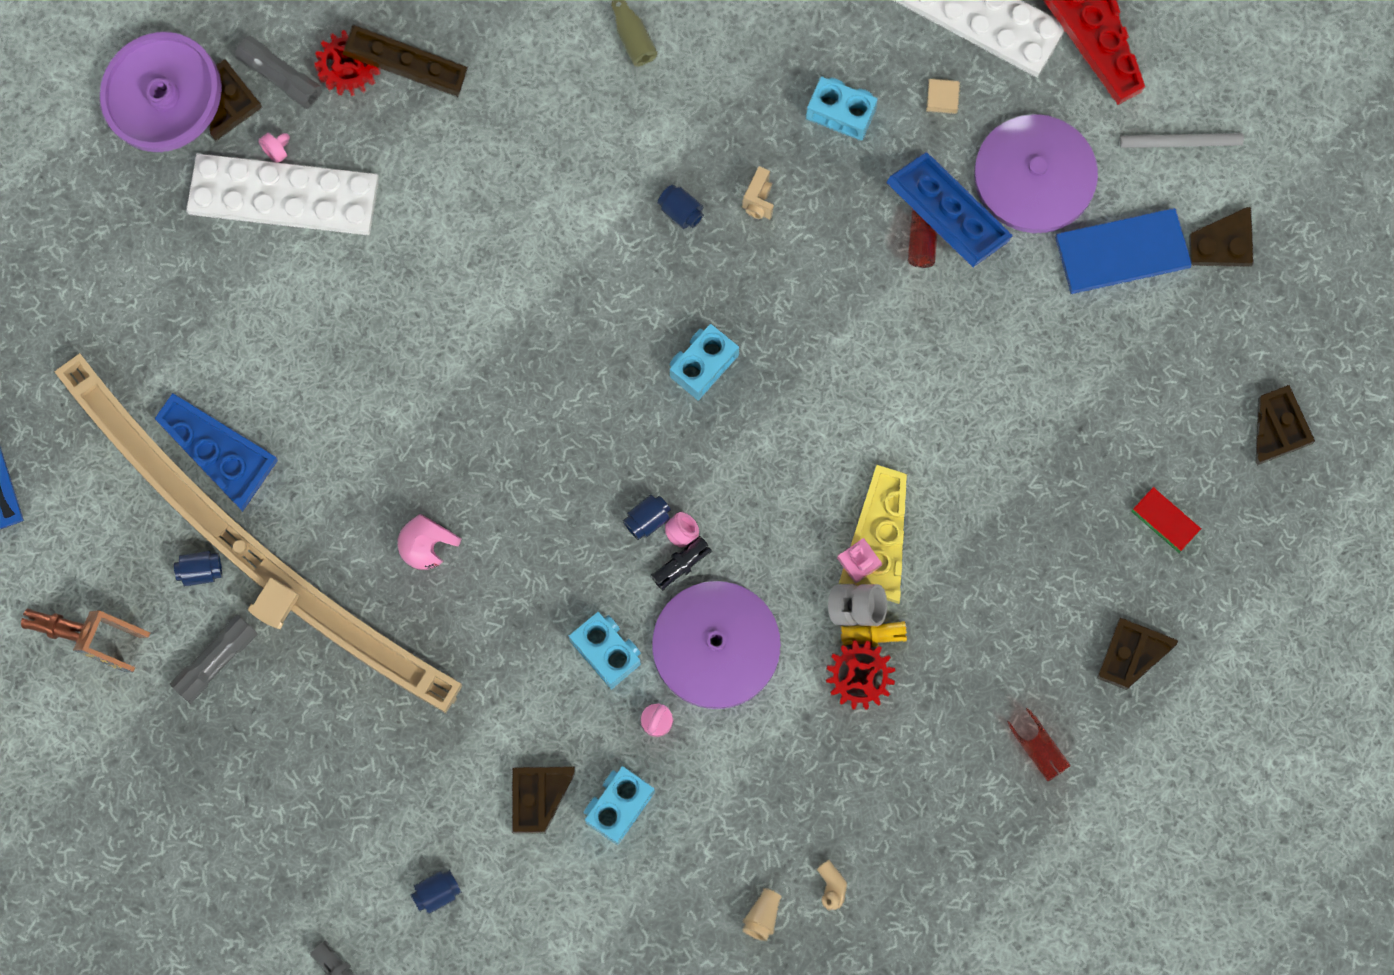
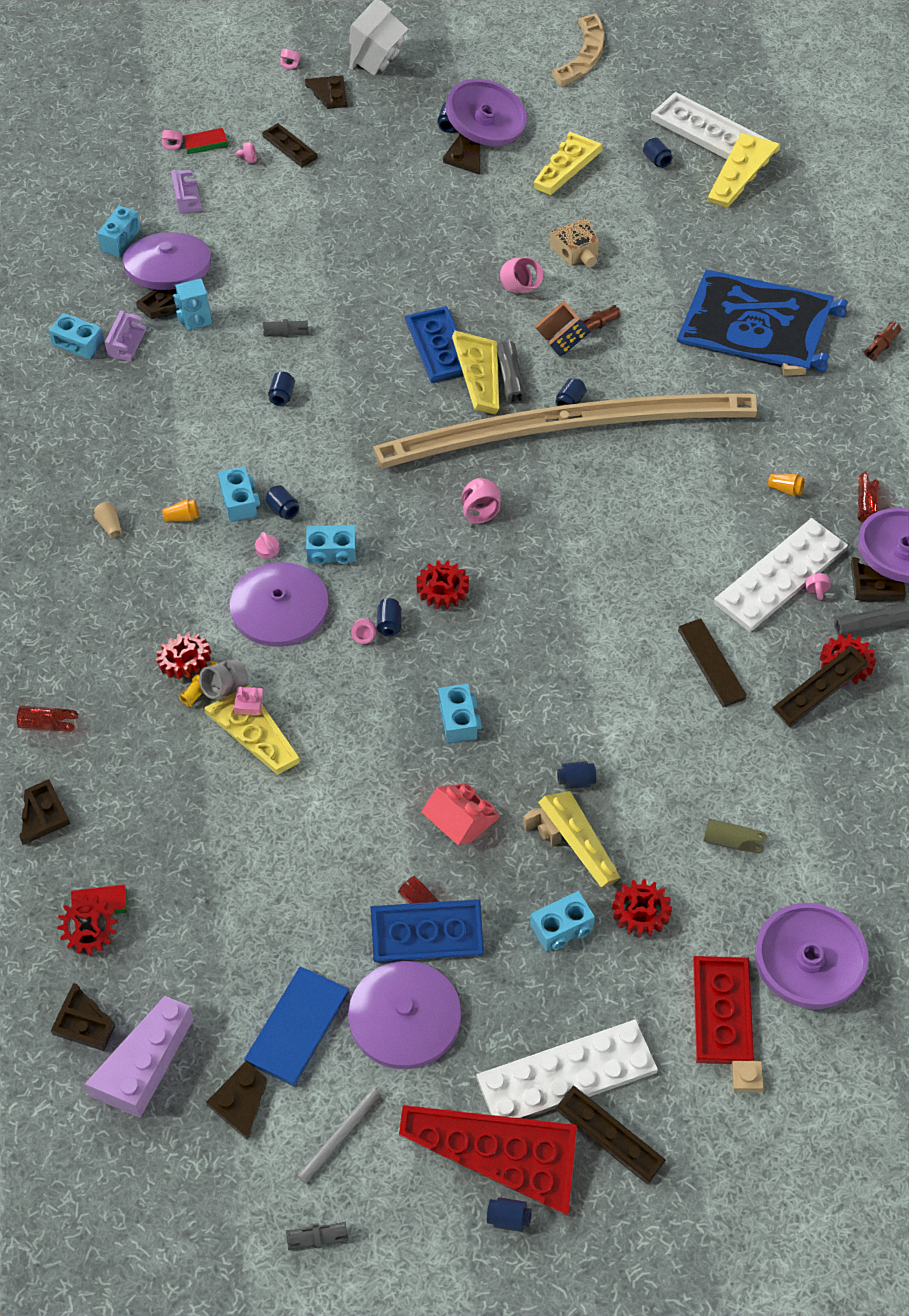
camera: 130 degrees right, 20 degrees down
blue wing [155,393,278,512] -> none
tan tile [248,577,300,629] -> none
dark brown wing [512,767,576,834] -> none
black pin [650,536,712,591] -> none
tan arm [817,860,847,910] -> none
tan tile [927,79,960,113] -> none
none -> red gear [57,895,118,955]
none -> lavender wedge [85,996,194,1118]
none -> light orange cone [162,498,199,522]
none -> dark blue brick [265,485,300,520]
none -> dark grey pin [286,1221,348,1250]
none -> blue tile [405,306,464,383]
none -> red gear [416,560,469,609]
none -> coral slope [421,783,501,845]
none -> light yellow wing [452,331,499,415]
none -> bright pink helmet [500,257,543,293]
none -> light yellow wing [538,791,621,888]
none -> red gear [612,879,672,938]
none -> dark brown tile [678,618,746,707]
none -> light orange cone [768,474,805,497]
none -> clear red piece [858,471,880,523]

